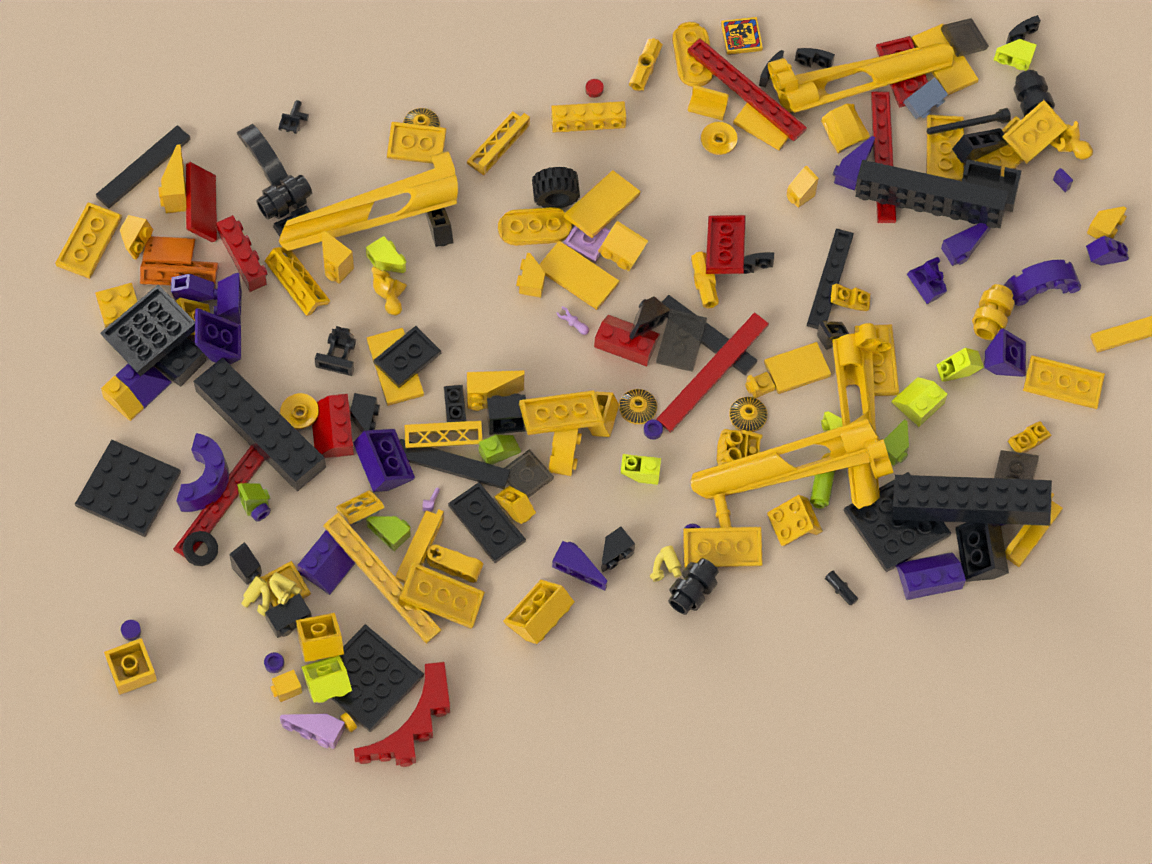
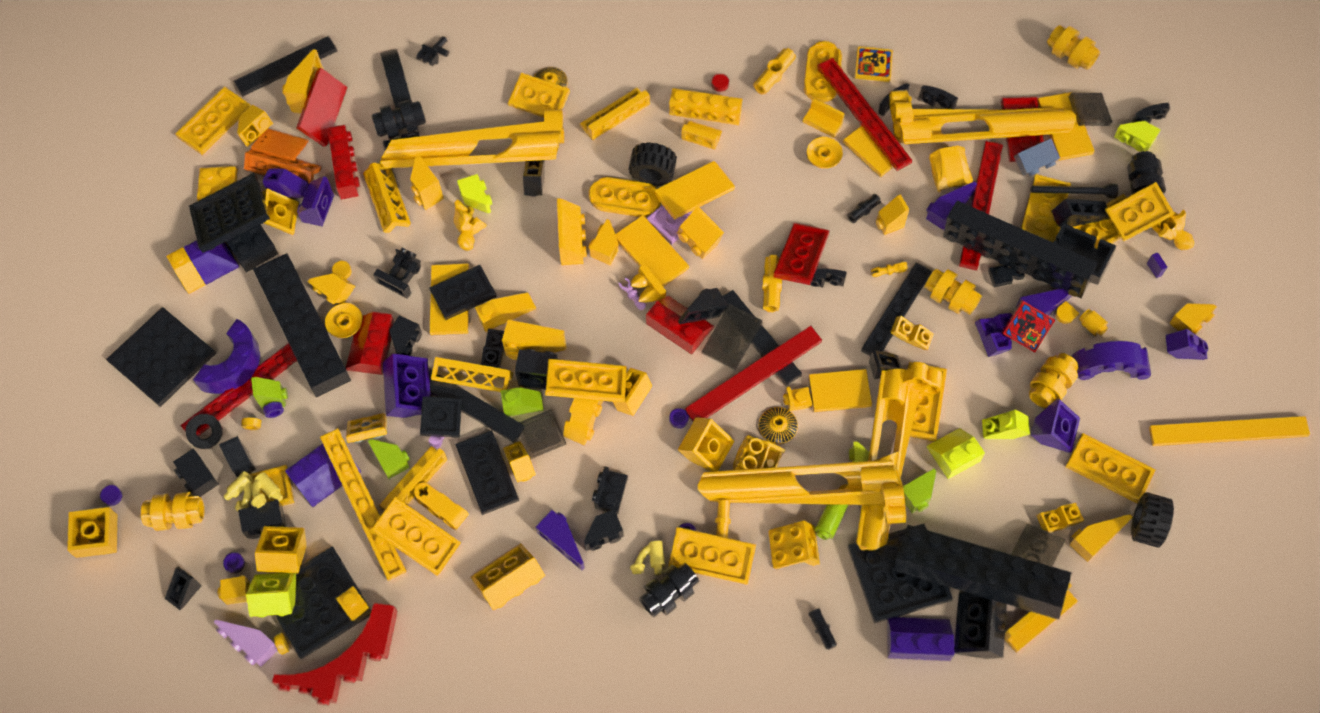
camera: 20 degrees right, 0 degrees up
dark purple slope [195,308,241,365] -> none
dish [619,389,657,424] -> none
neon yellow slope [621,454,661,485] -> none
none -> yellow piece [141,492,205,531]
none -> black slope [165,566,202,610]
none -> black brick [173,448,219,497]
none -> yellow tile [241,417,262,430]
none -> yellow slope [307,273,356,305]
none -> yellow tile [332,261,352,279]
none -> yellow brick [336,586,369,621]
none -> black tile [420,396,462,438]
none -> yellow slope [475,292,536,332]
none -> yellow slope [557,198,587,265]
none -> black bracket [592,466,628,514]
none -> yellow tile [631,264,667,303]
none -> yellow slope [678,418,735,472]
none -> yellow panel [682,121,722,150]
none -> black pin [847,194,881,223]
none -> yellow piece [870,262,908,277]
none -> yellow piece [924,269,982,315]
none -> black plate [988,265,1025,288]
none -> tile [1002,300,1055,353]
none -> yellow tile [1055,301,1080,324]
none -> yellow slope [1070,514,1133,562]
none -> yellow brick [1079,309,1108,336]
none -> black tyre [1131,492,1174,548]

